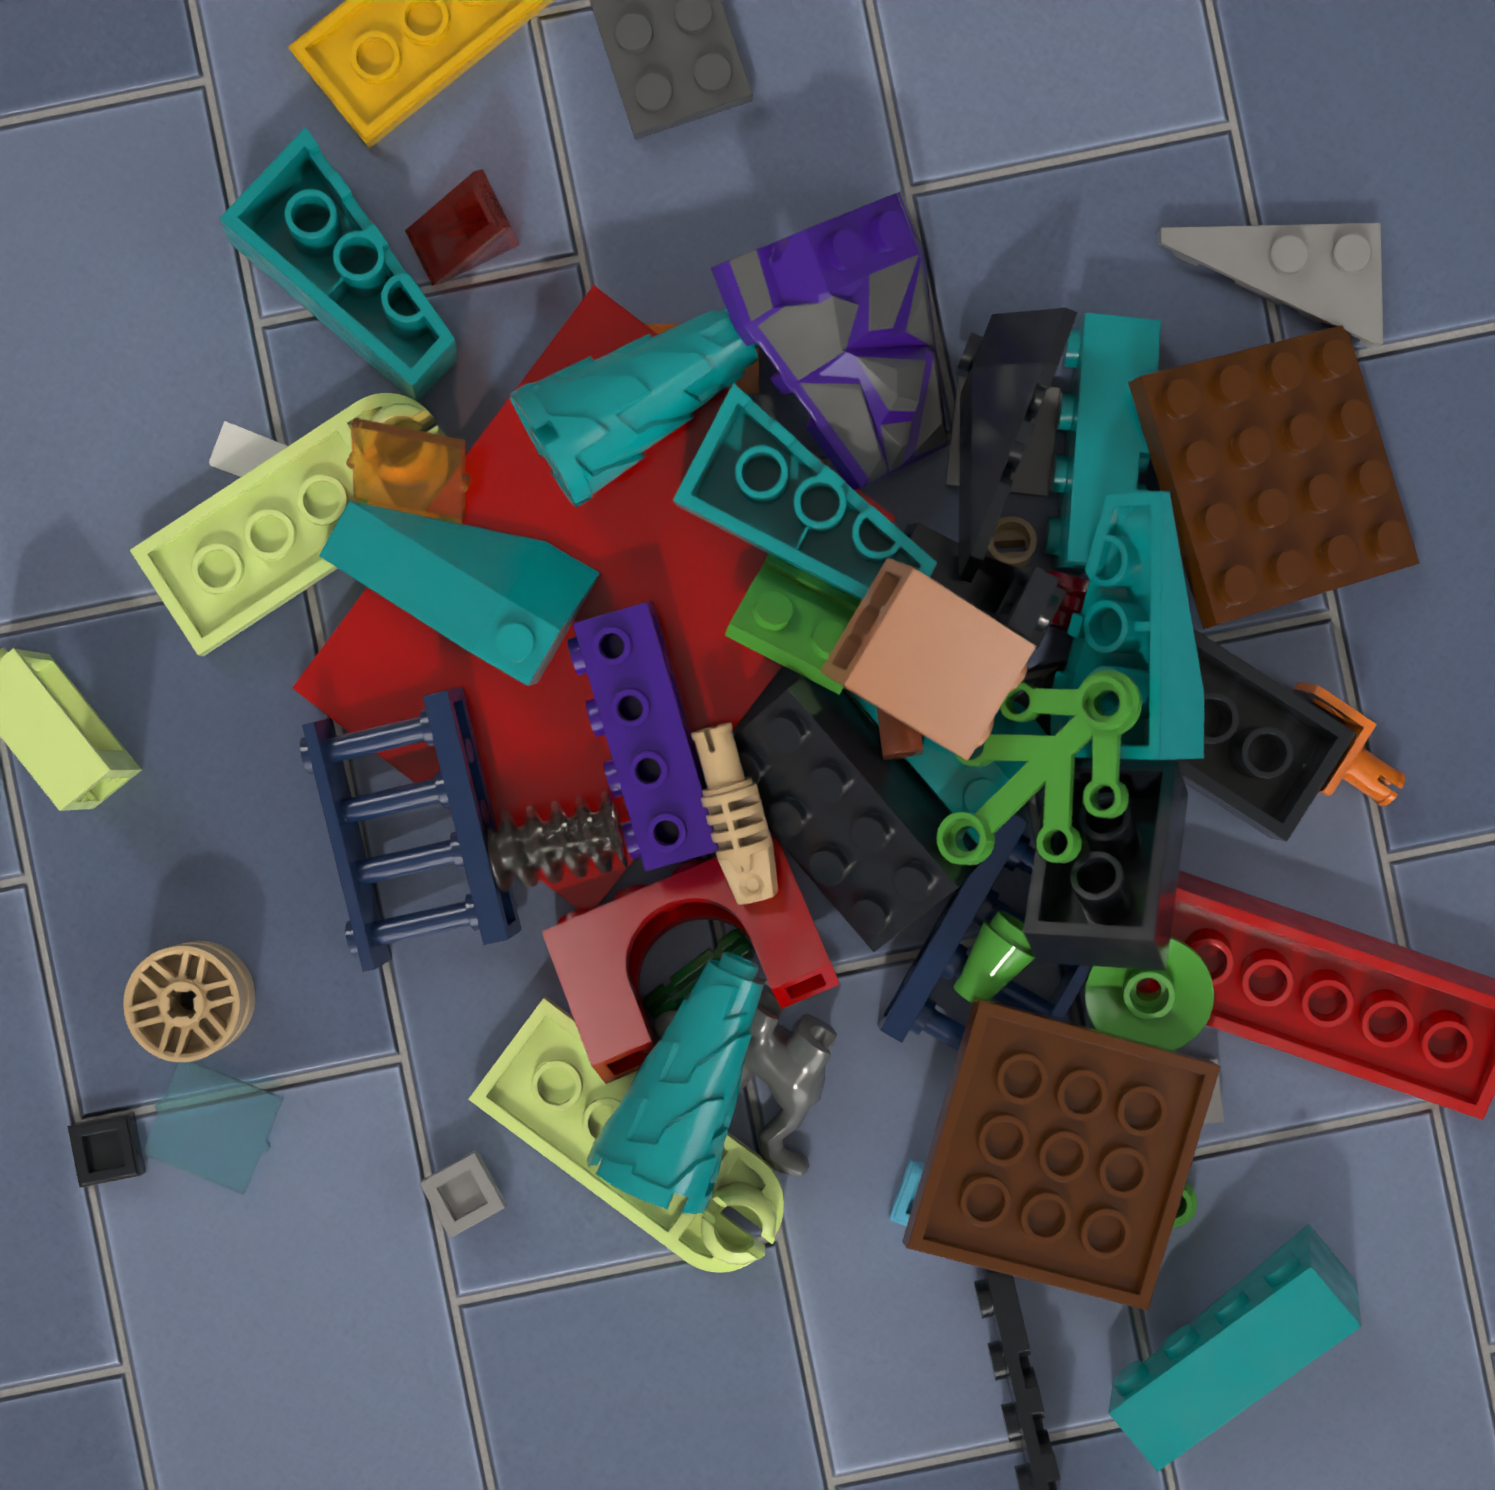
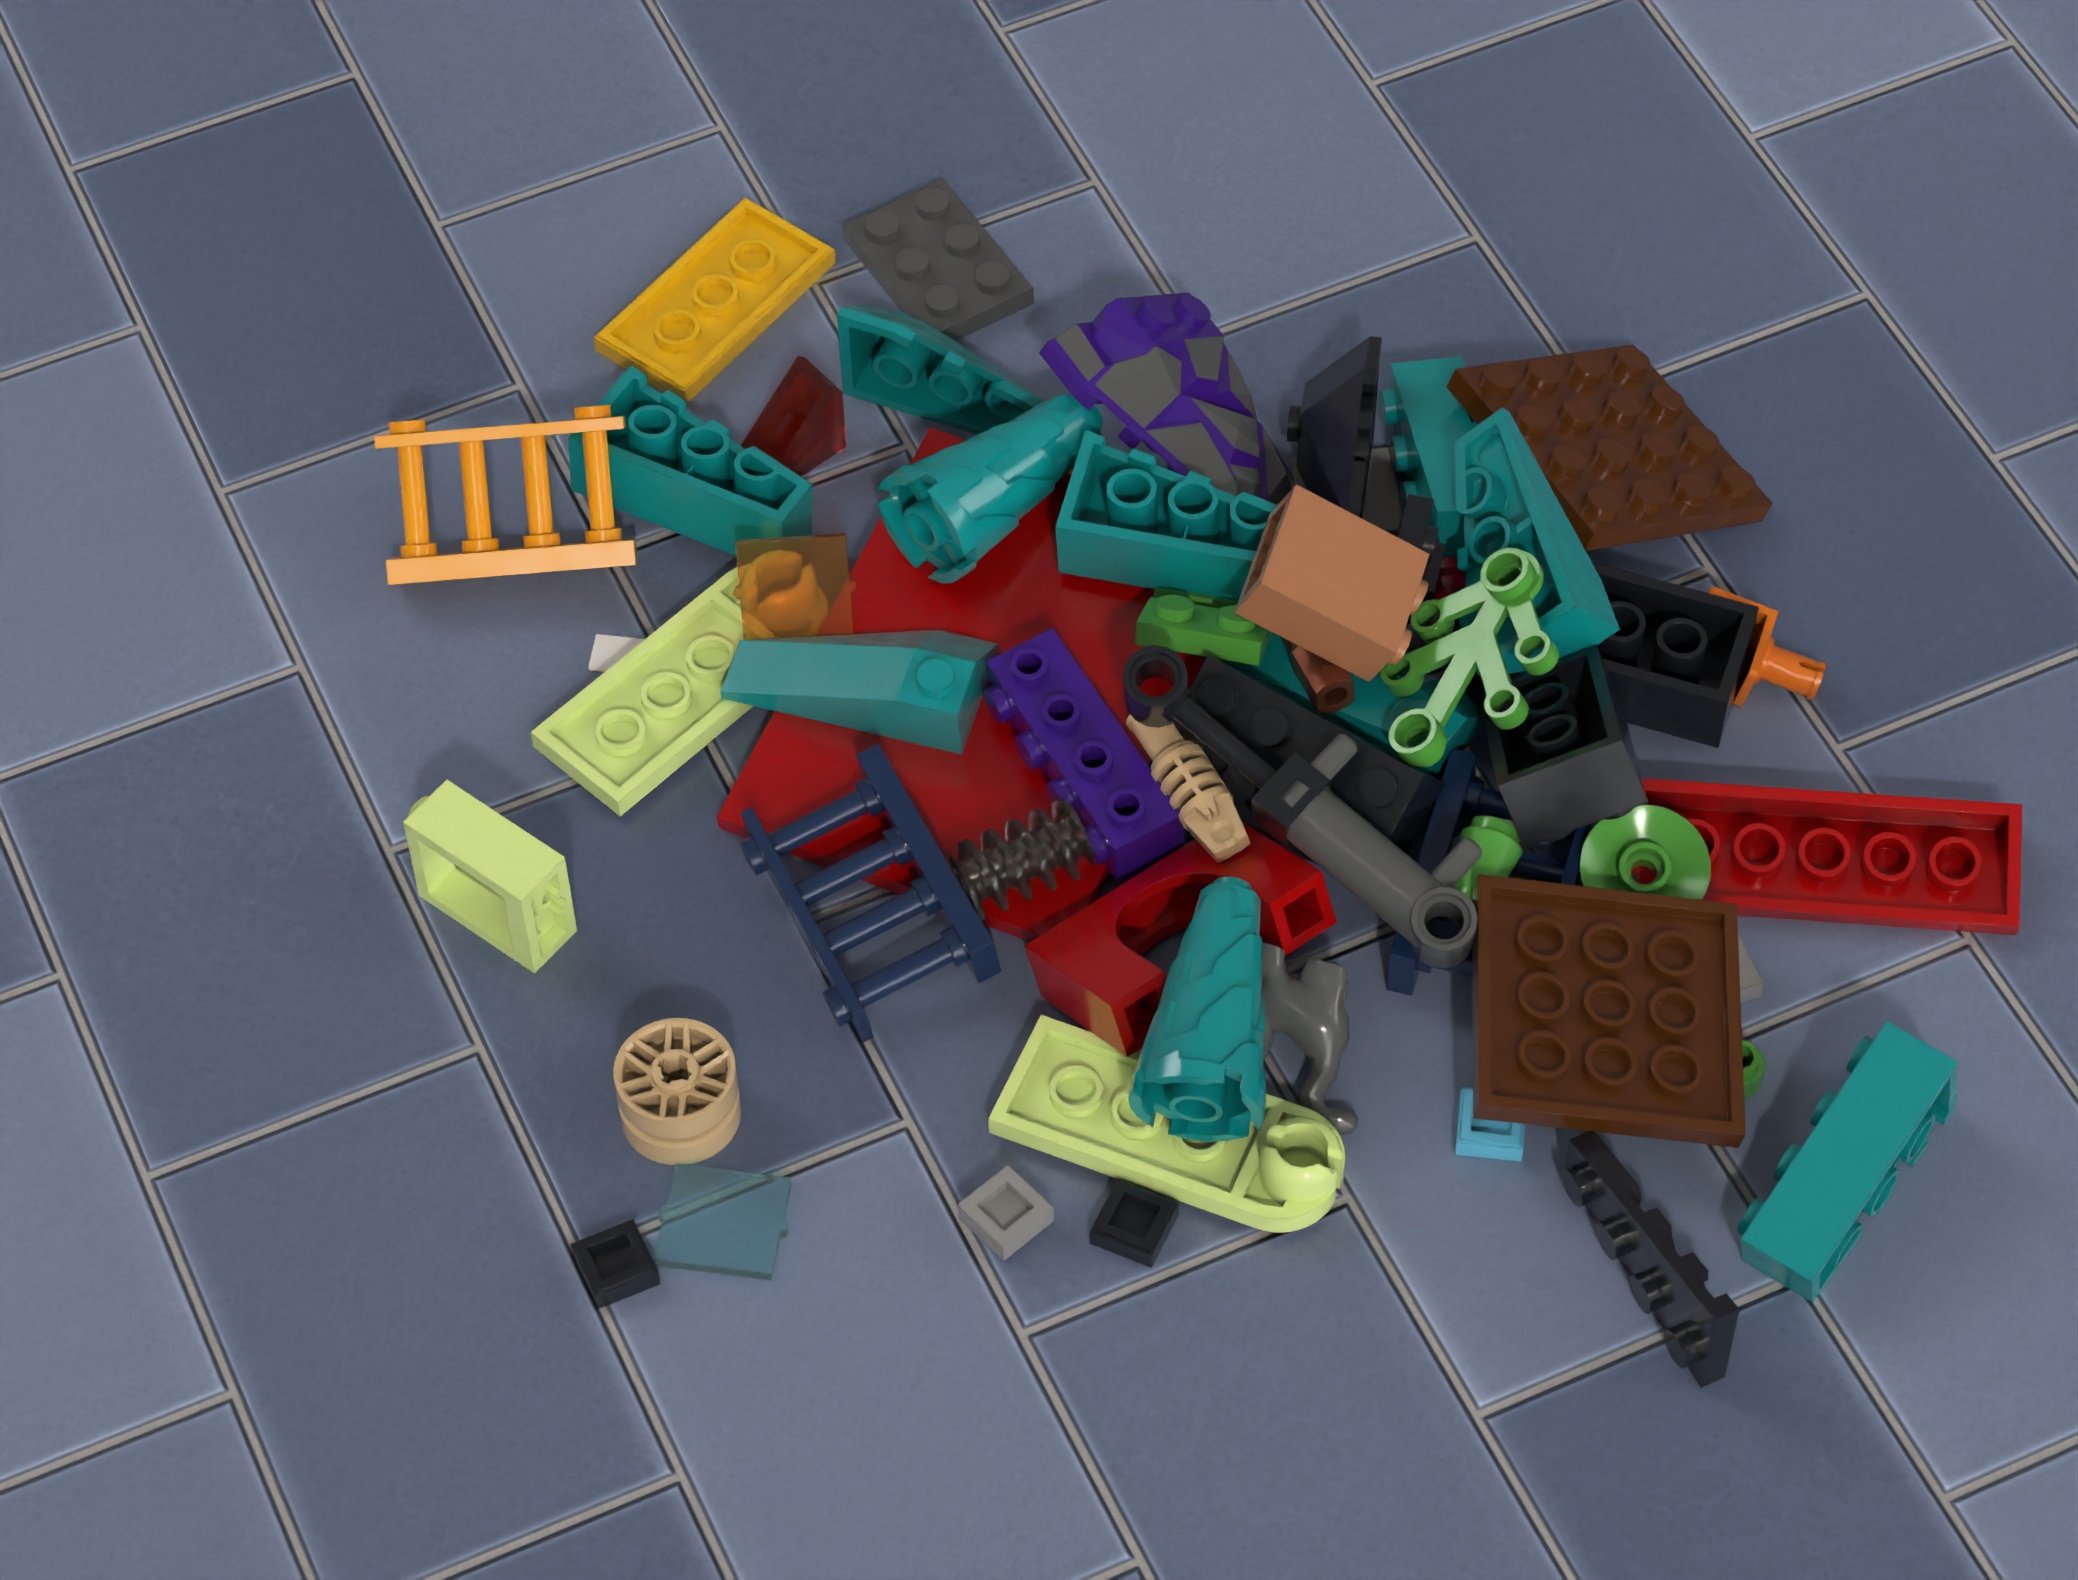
camera: 10 degrees left, 35 degrees down
light grey wing [1157,223,1383,348] -> none
none -> light orange fence [374,405,638,585]
none -> teal wedge [837,304,1046,435]
none -> black tile [1090,1178,1179,1268]
none -> dark grey piece [1122,645,1482,968]

